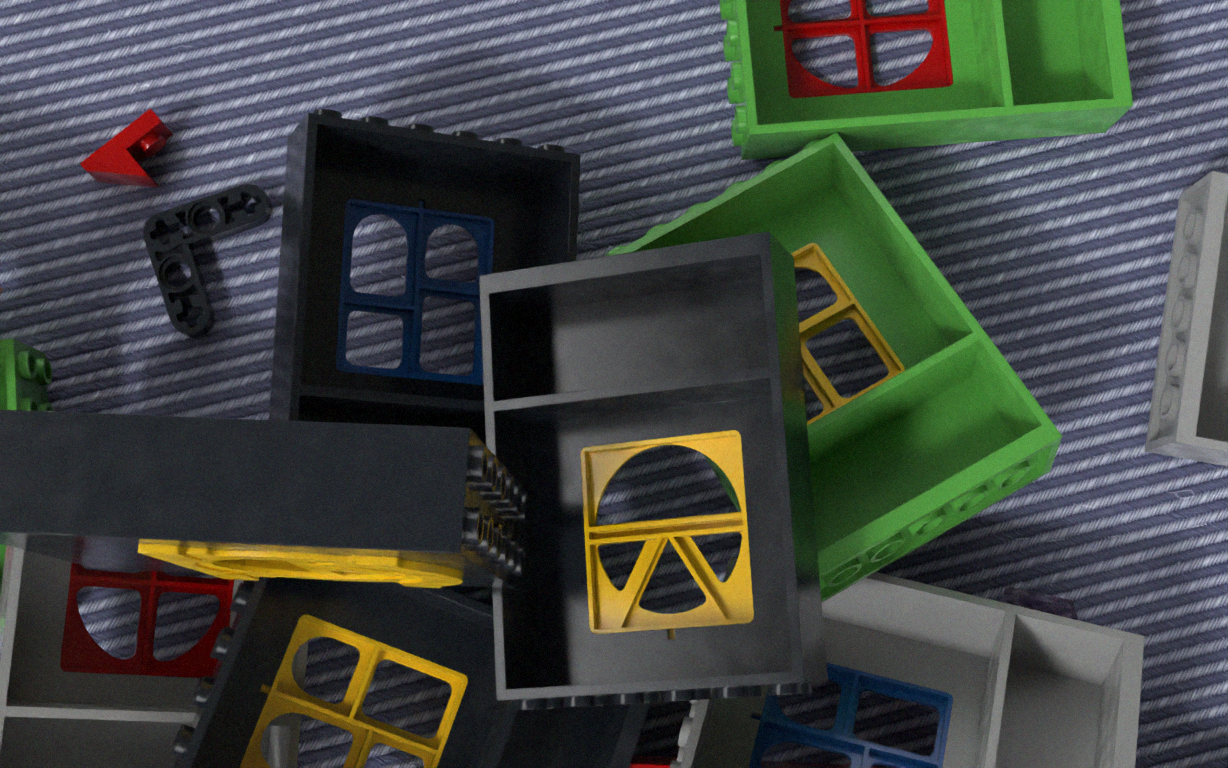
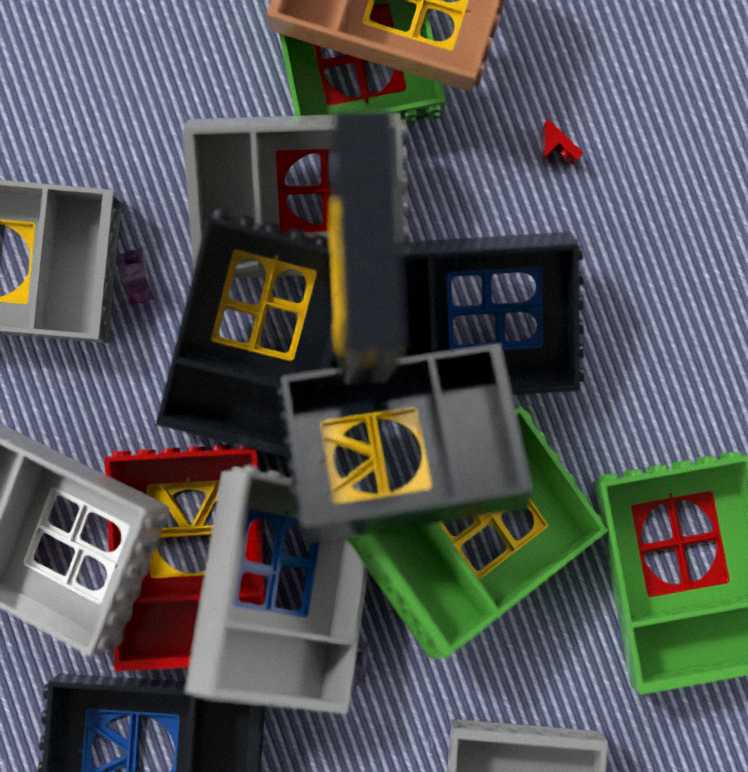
camera: 90 degrees right, 5 degrees up
black beam [143,184,272,338] -> none

